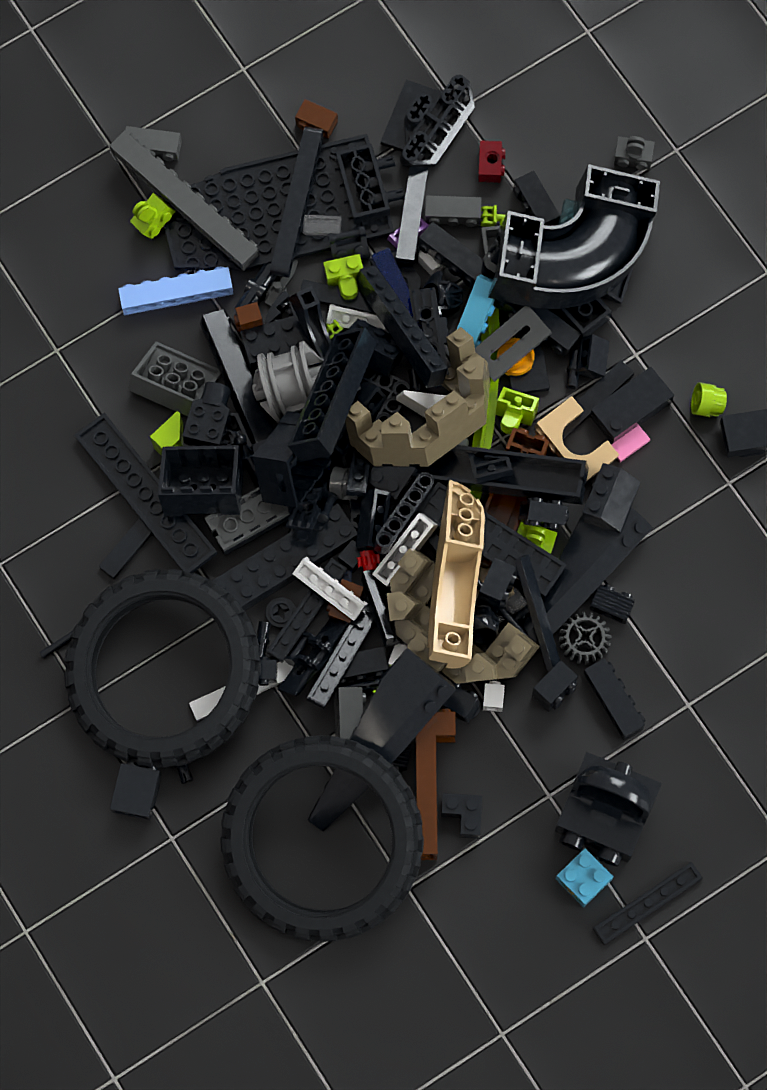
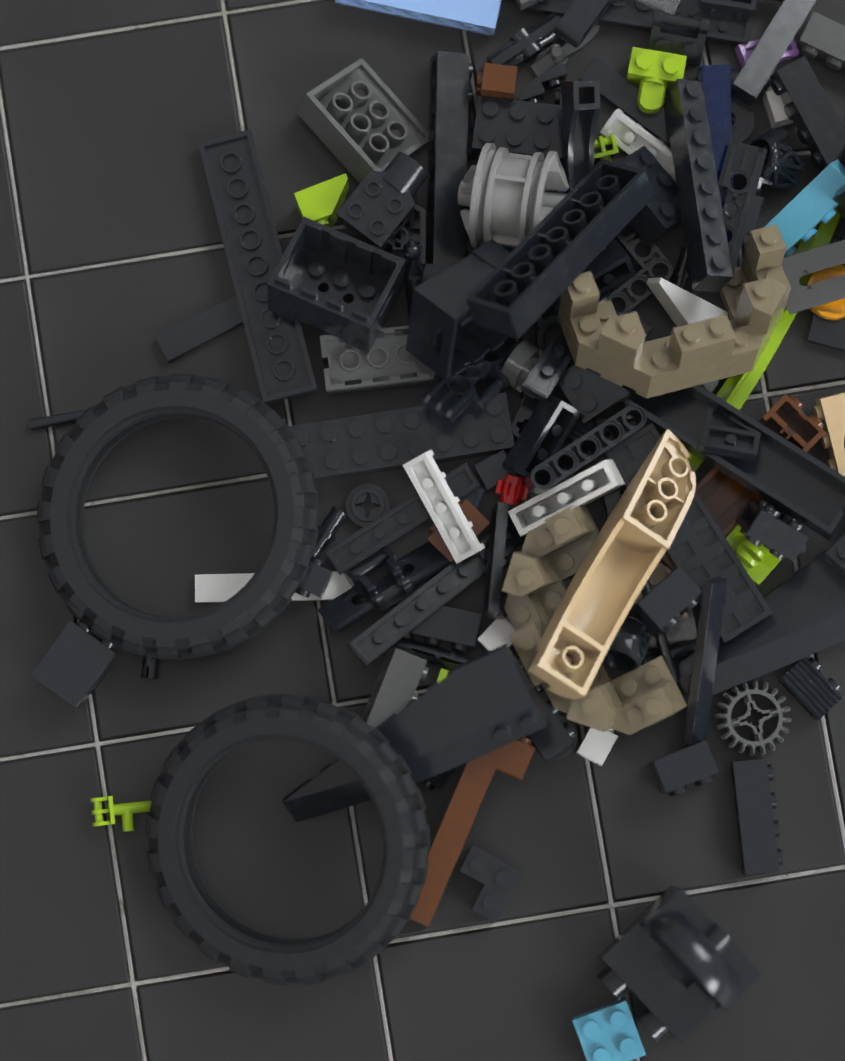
camera: 20 degrees right, 10 degrees up
lime brick [496,387,539,434] -> none
none -> lime arm [90,796,151,832]

